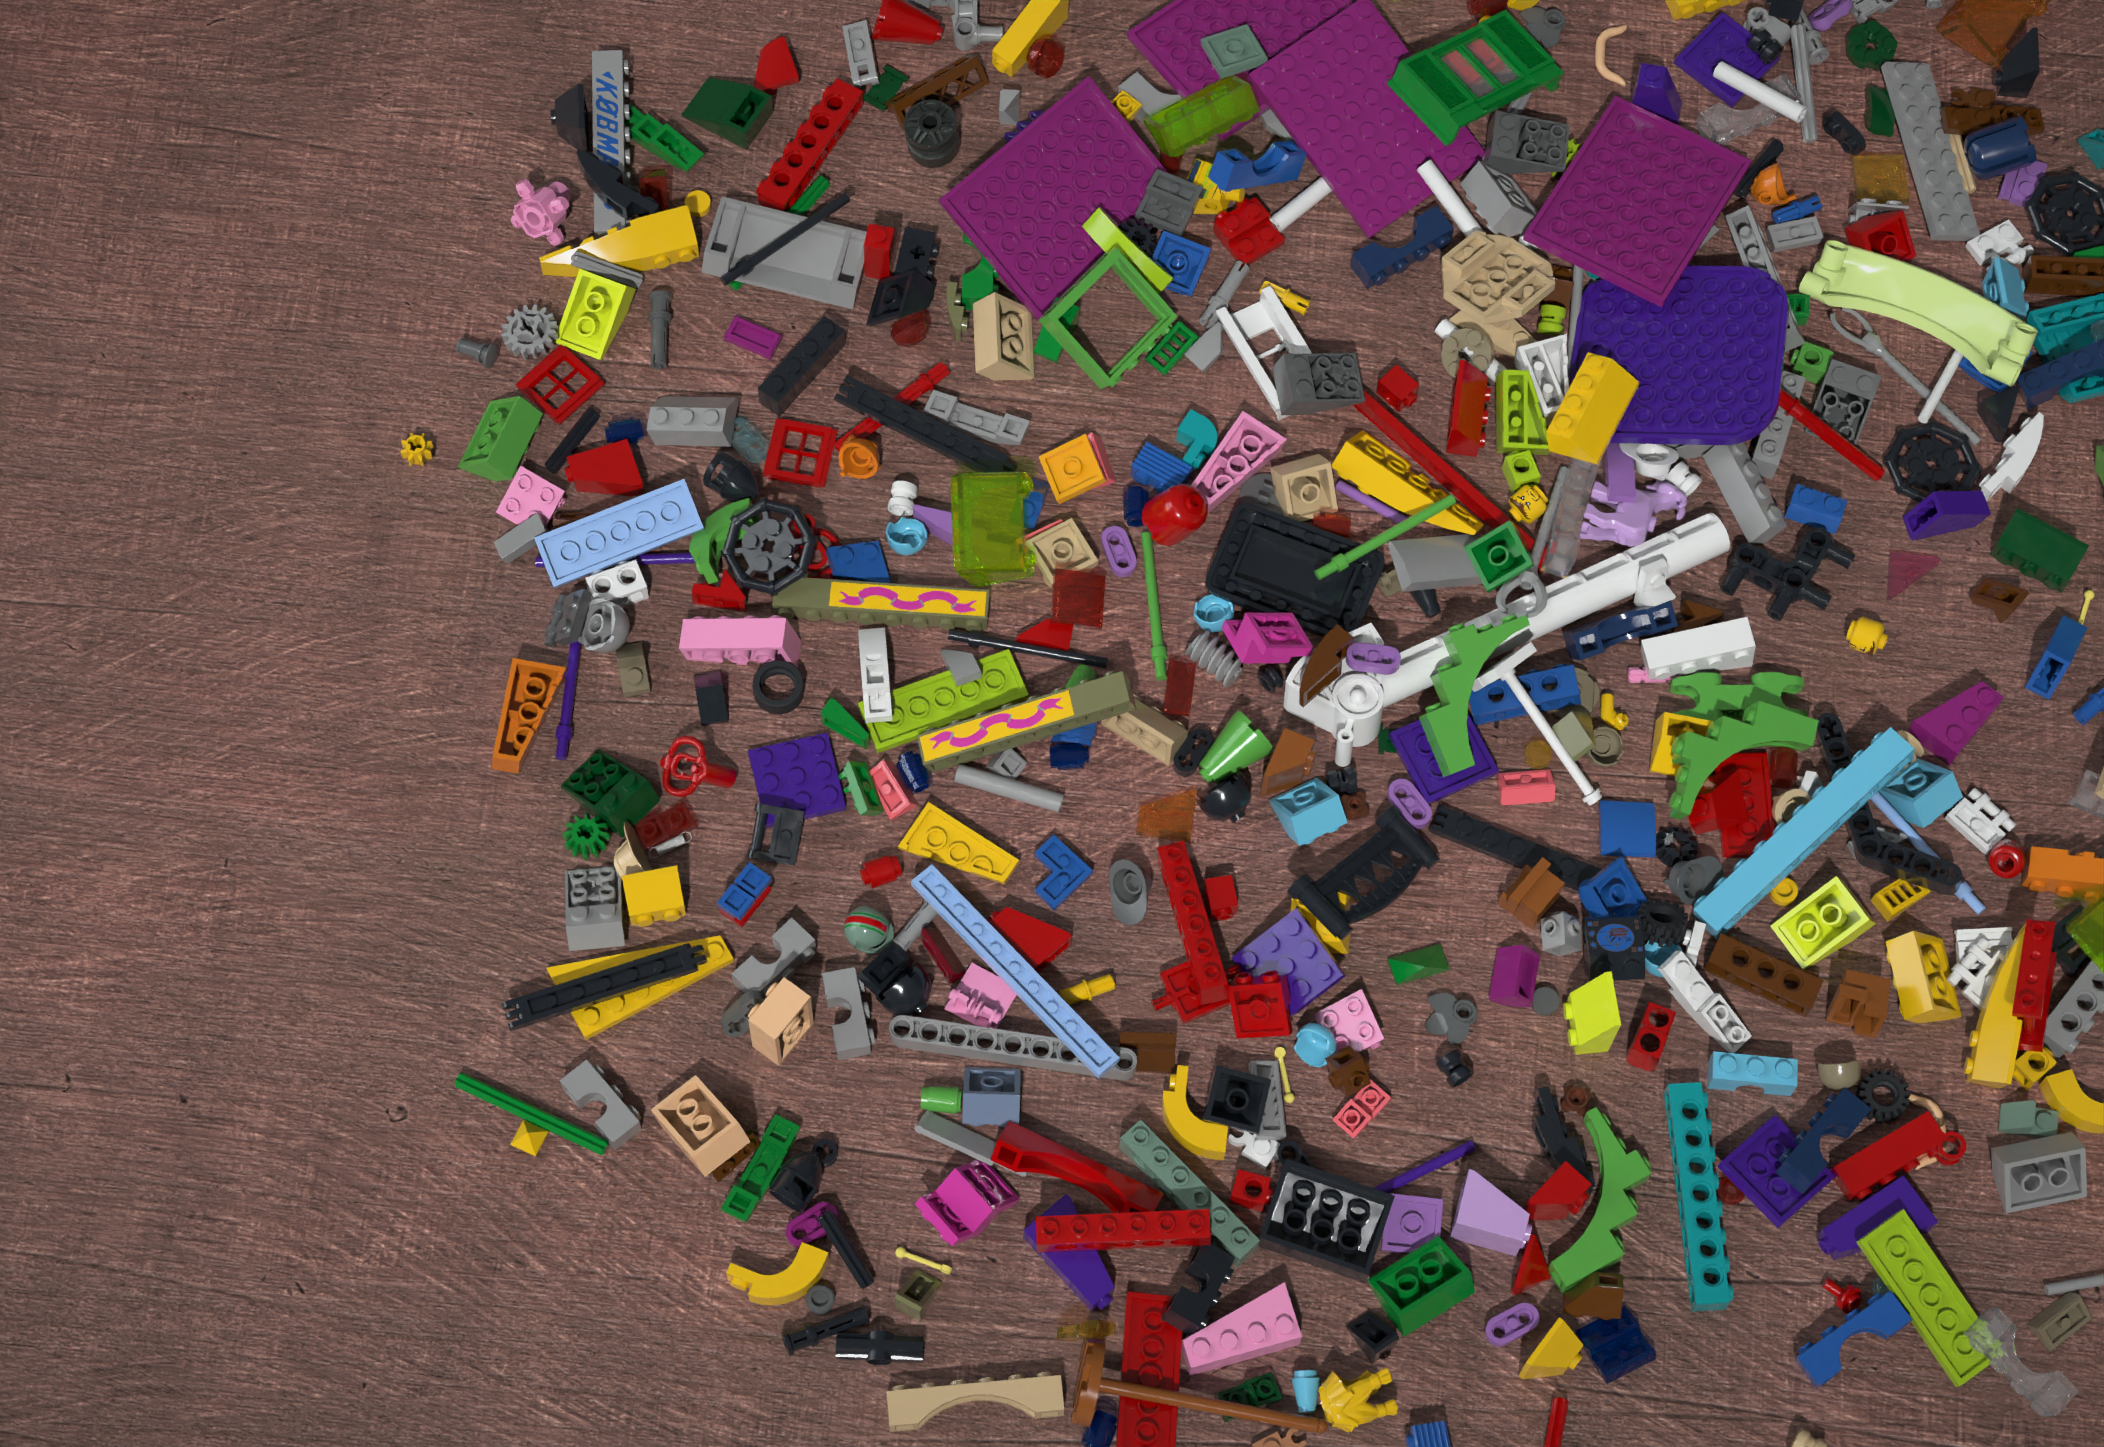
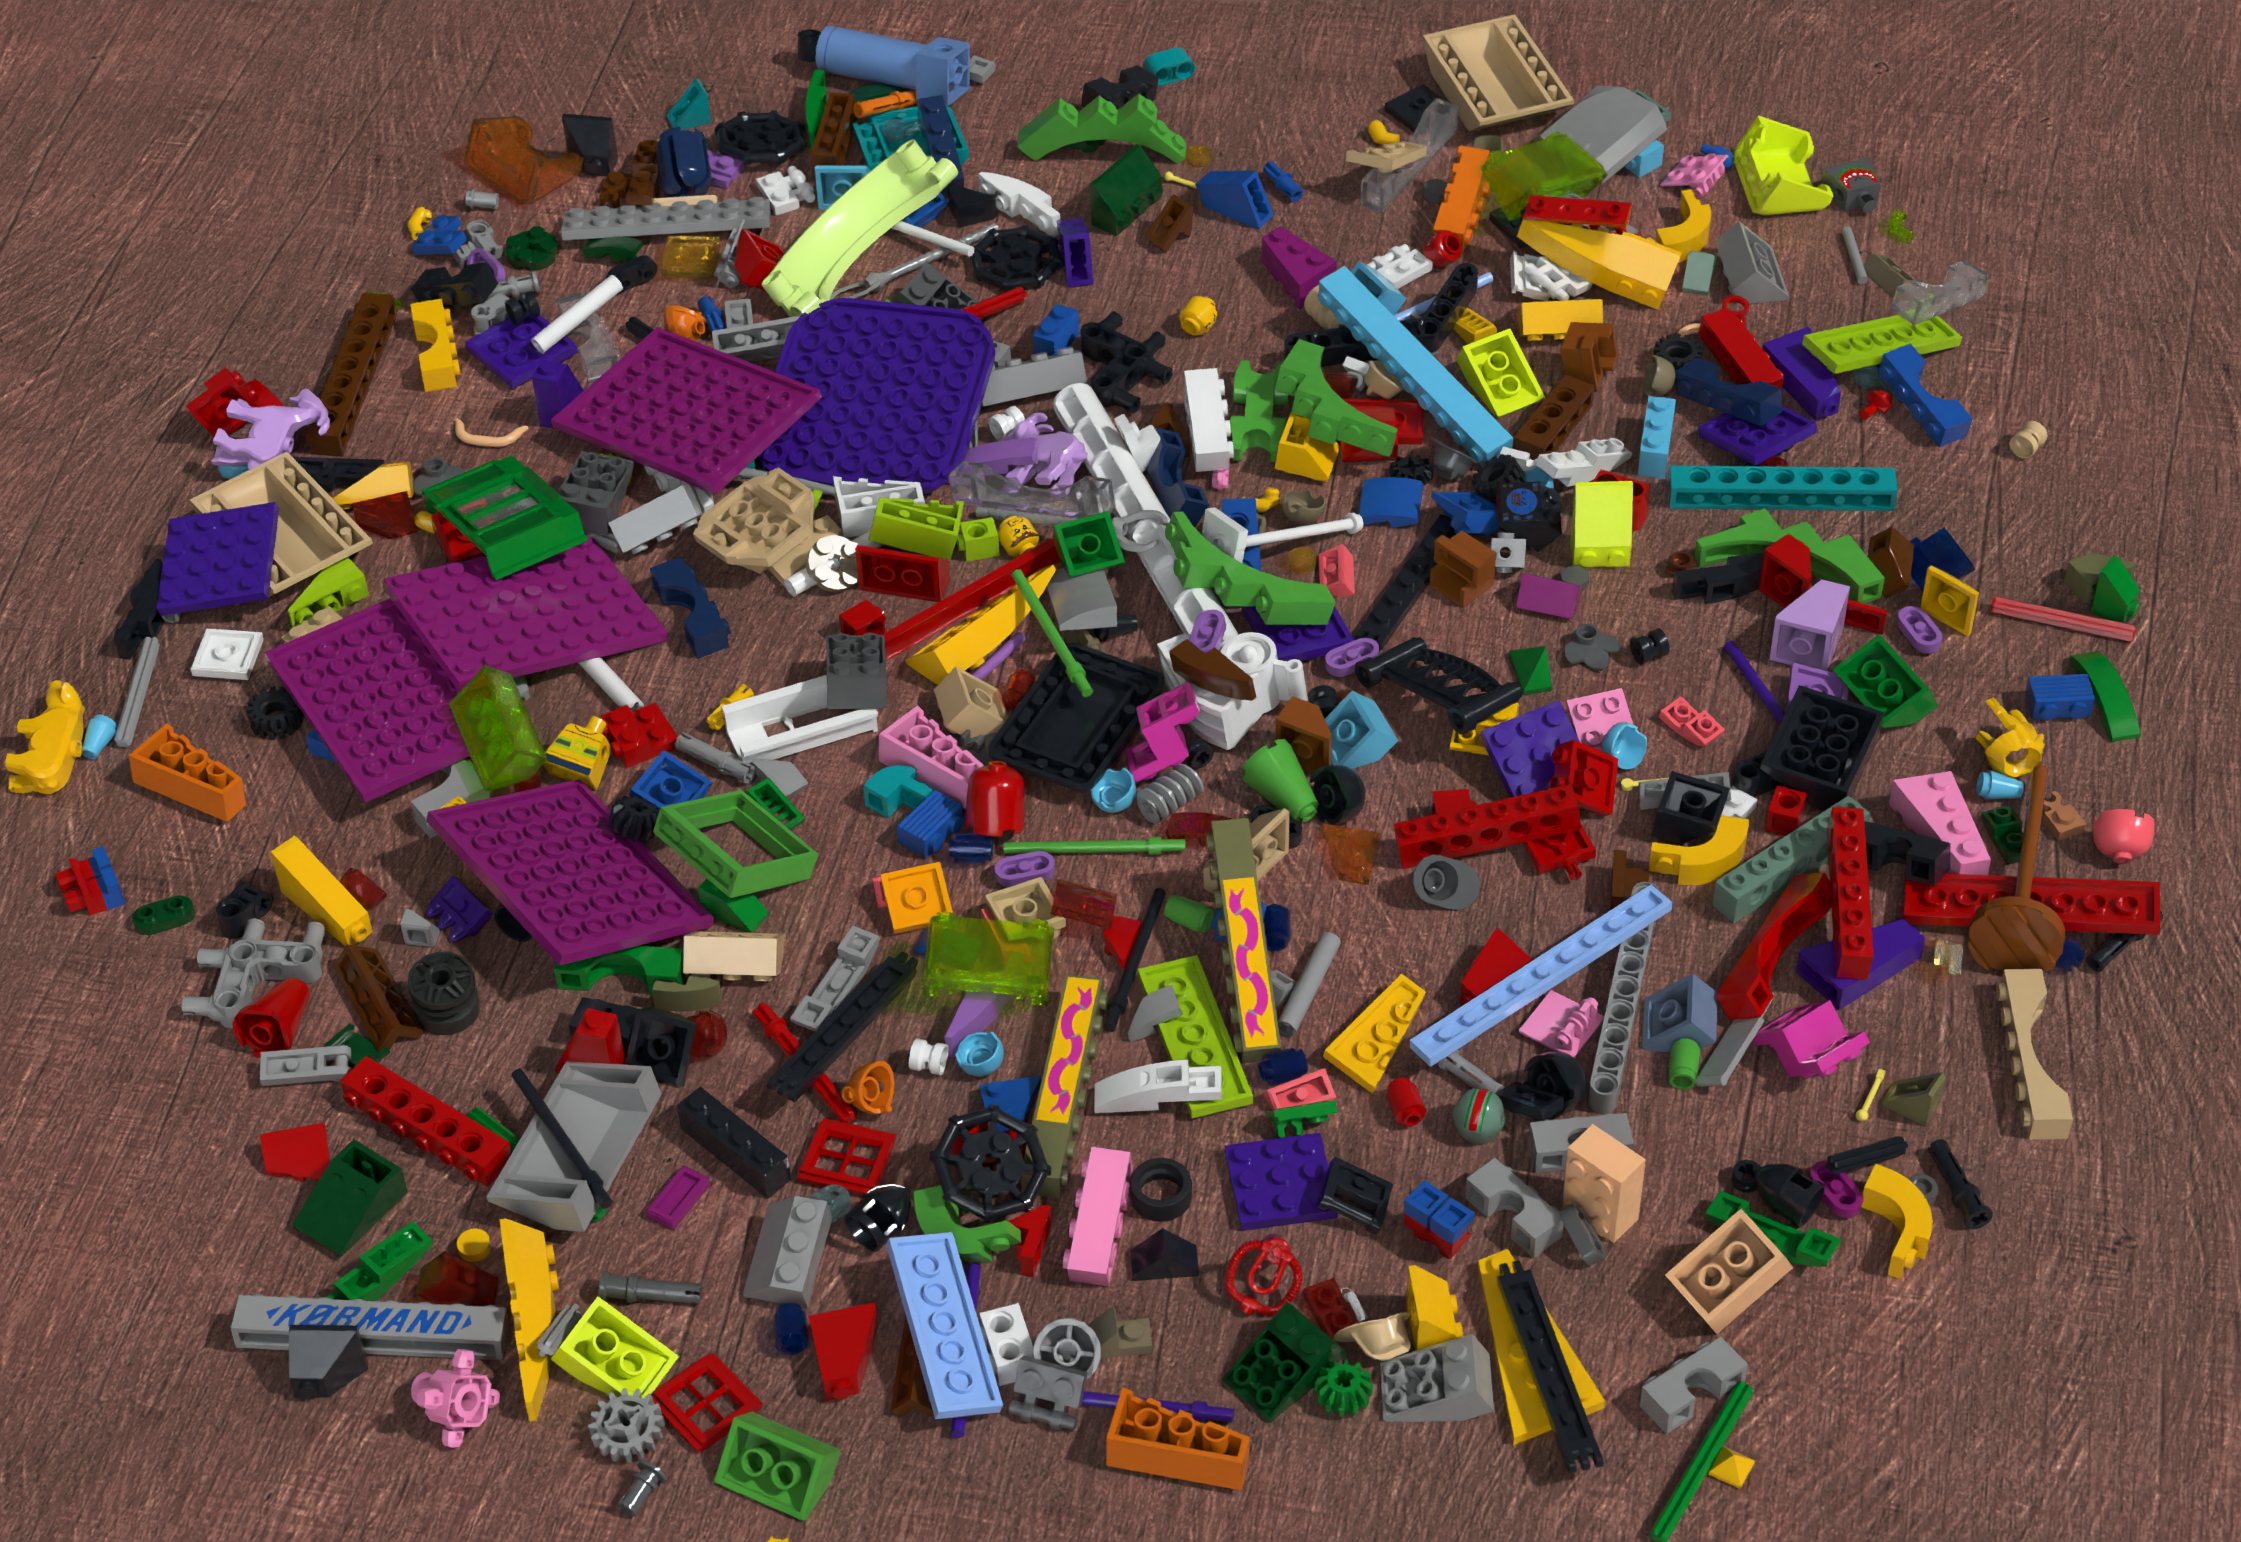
camera: 80 degrees left, 20 degrees down
light grey slope [494,512,549,564] -> none
bright pink hinge [496,466,566,526] -> none
black axle [545,408,599,474] -> none
black slope [576,149,660,221] -> none
green slope [821,697,870,749] -> none
black piece [835,1330,924,1365] -> none
dark red slope [921,928,966,984] -> none
blue plate [1034,835,1093,911] -> none
yellow axle [1059,974,1115,1005] -> none
lime slope [1082,207,1174,295] -> none
dark grey slope [1135,169,1203,237] -> none
sand green plate [1201,24,1268,79] -> none
blue arch [1209,140,1307,192] -> none
reddish brown brick [1325,1045,1371,1097] -> none
black slope [1346,1311,1399,1363] -> none
white piece [1417,160,1487,237] -> none
yellow slope [1546,352,1639,465] -> none
slope [1551,711,1596,762] -> none
white piece [1619,443,1679,481] -> none
light grey axle [1790,24,1818,143] -> none
clear pink tile [1887,552,1940,600] -> none

